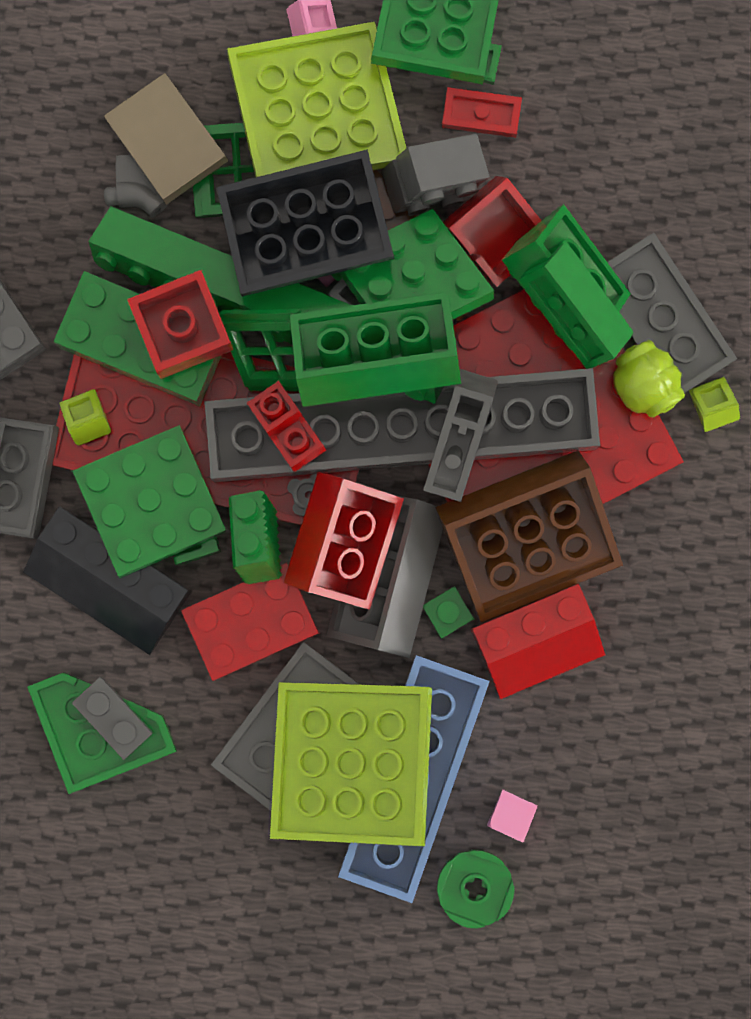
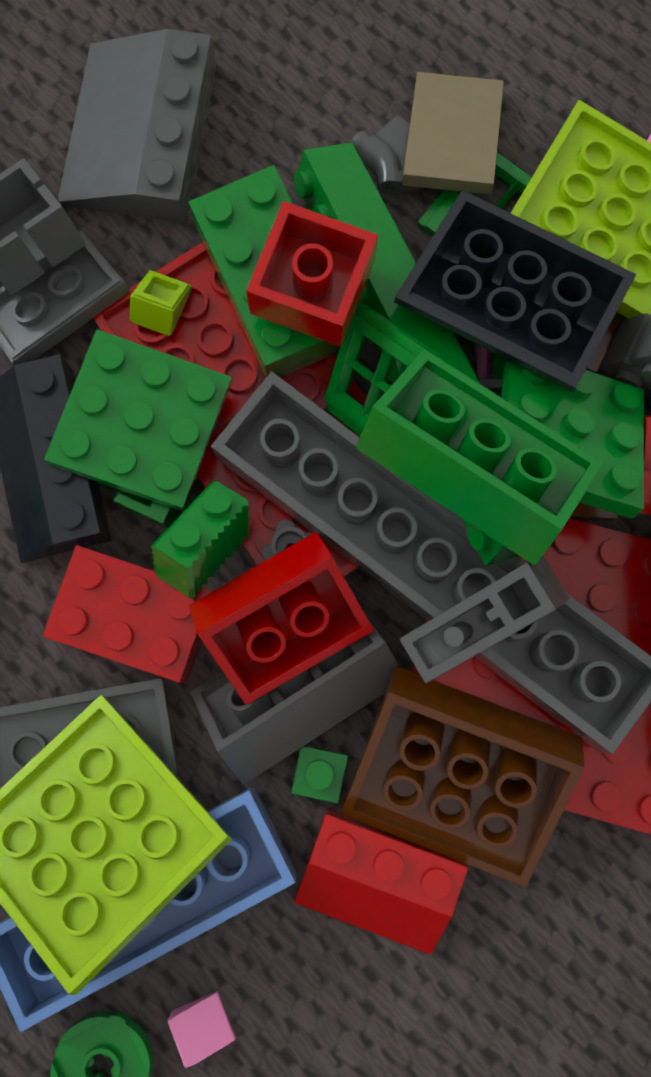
camera: 45 degrees right, 5 degrees down
red slope [247,381,326,472] -> none

